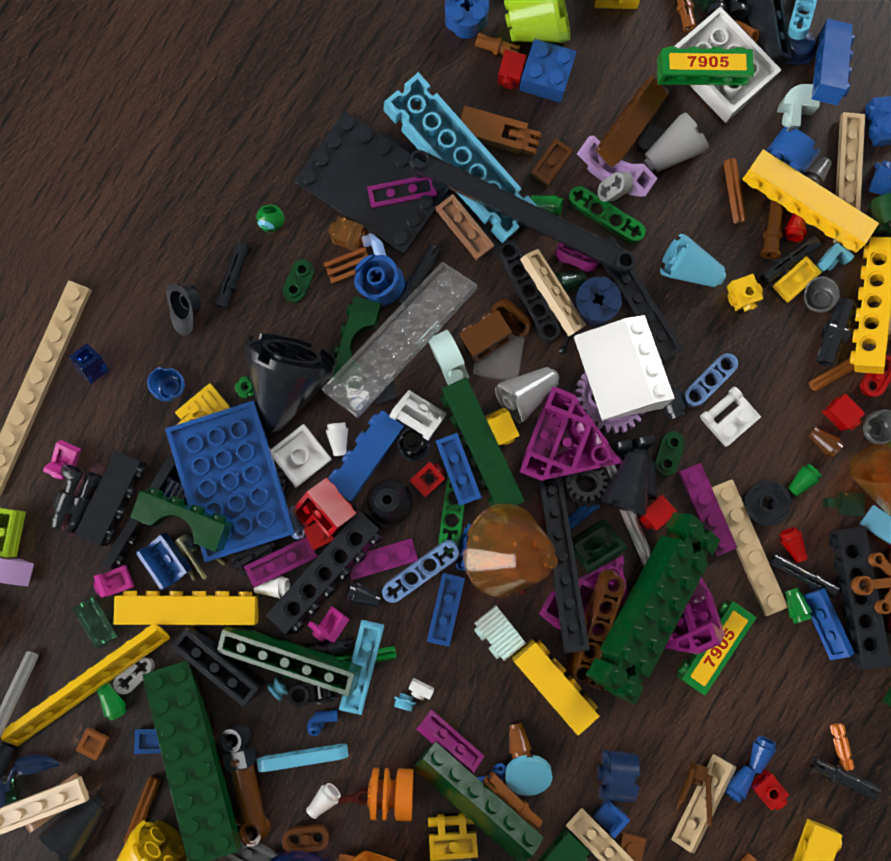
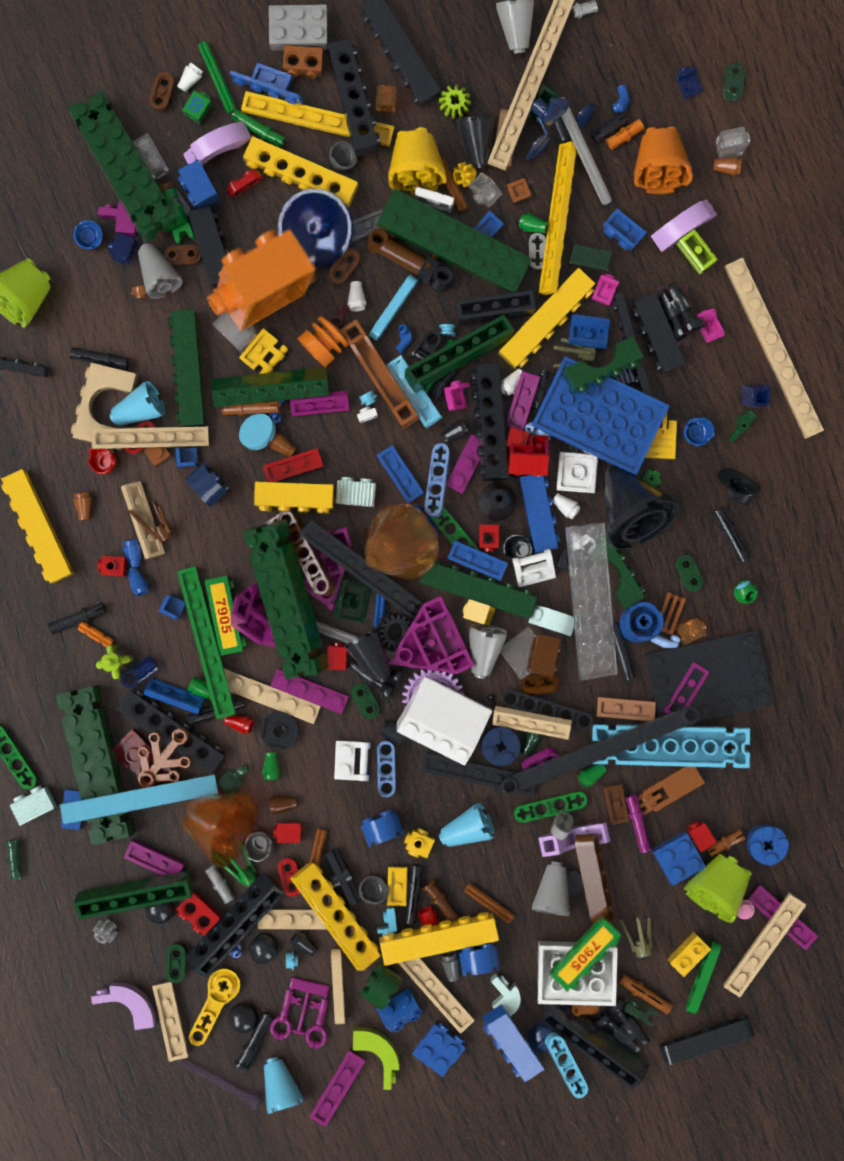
camera: 135 degrees right, 5 degrees up
none -> lime plant [96,644,134,679]
none -> clear blue piece [121,656,159,688]
none -> blue panel [159,594,186,620]
none -> green plate [177,566,236,720]
none -> red plate [263,448,324,483]
none -> dark orange arch [340,319,420,430]
none -> blue brick [361,810,405,848]
none -> white plate [415,187,454,213]
none -> yellow gear [453,162,476,187]
none -> clear brick [468,172,502,207]
none -> blue bracket [602,209,646,251]
none -> olive plant [619,917,653,958]
none -> magenta pin [625,794,652,853]
none -> dark green piece [728,409,758,444]

